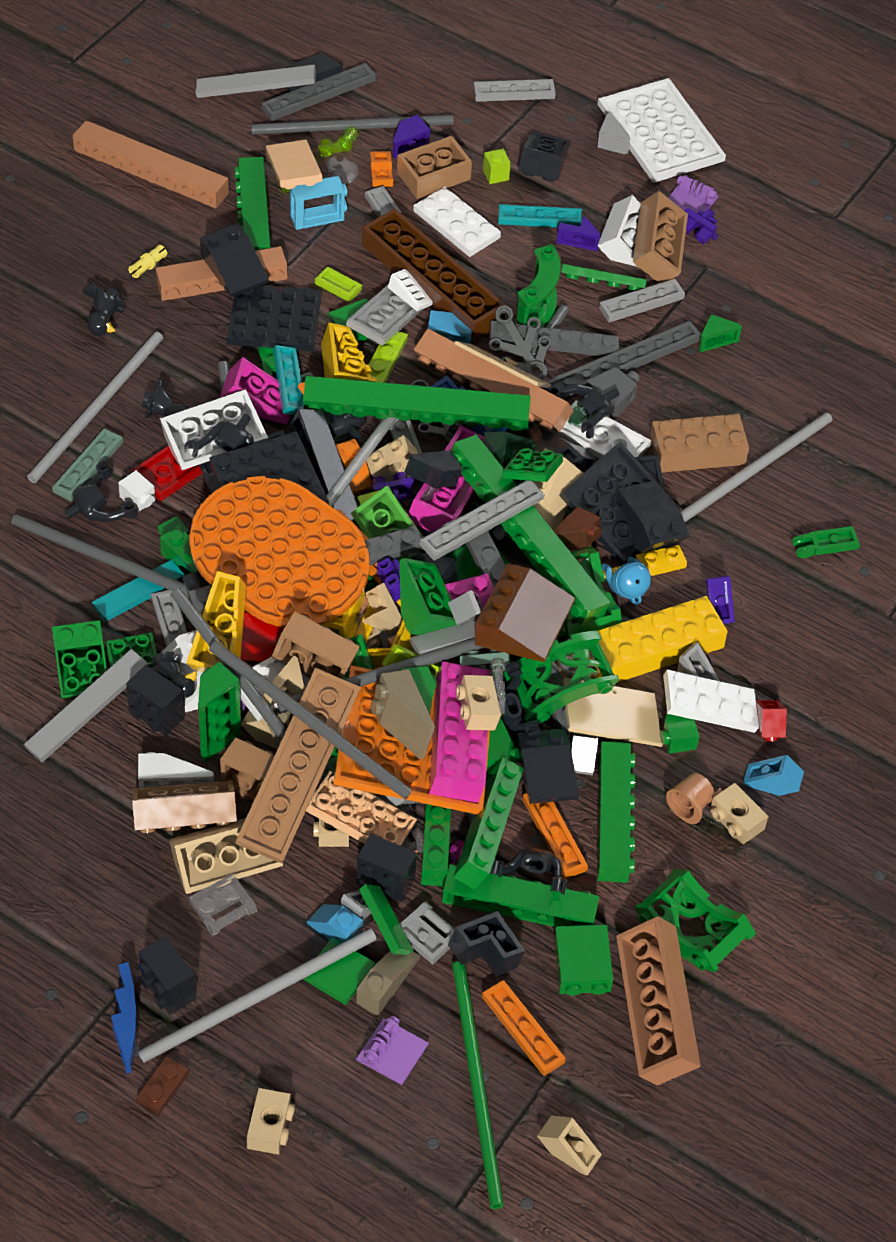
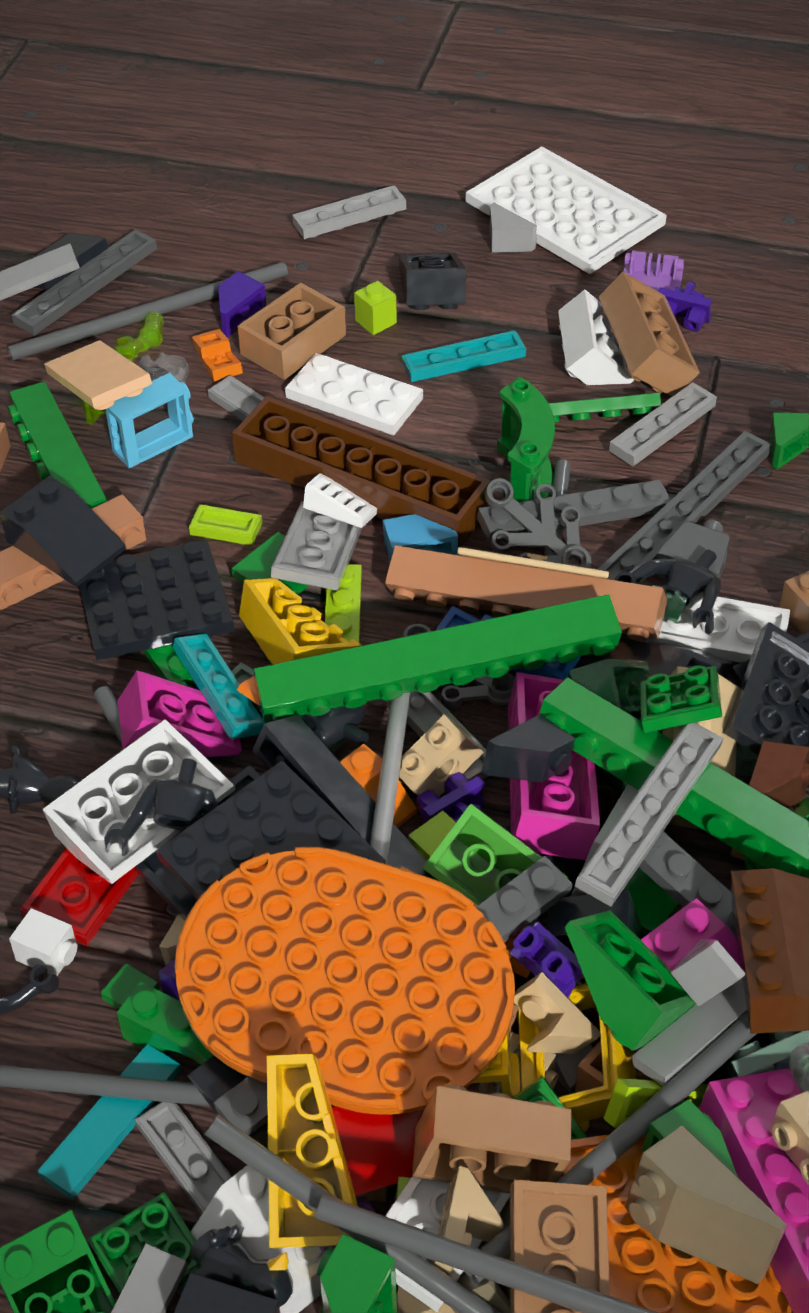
camera: 15 degrees left, 5 degrees down
dark purple slope [557,216,600,251] -> none

